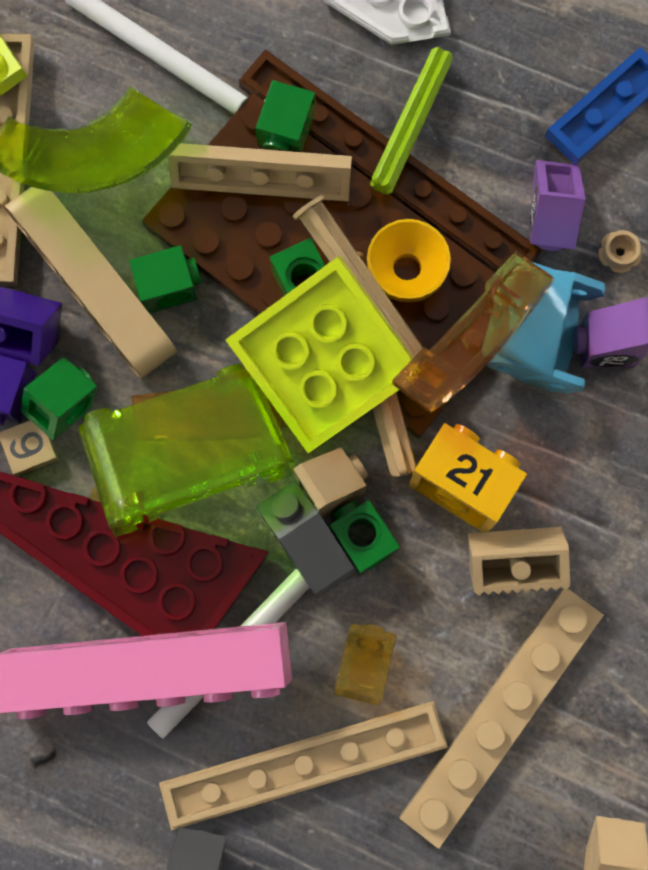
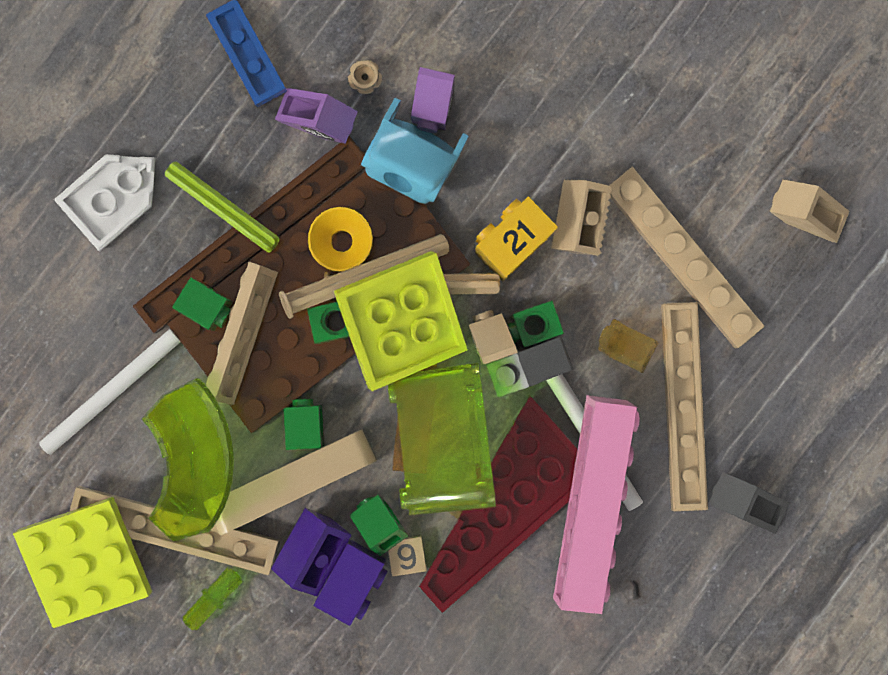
camera: 75 degrees left, 10 degrees up
clear orange slope [392,251,554,413] -> none

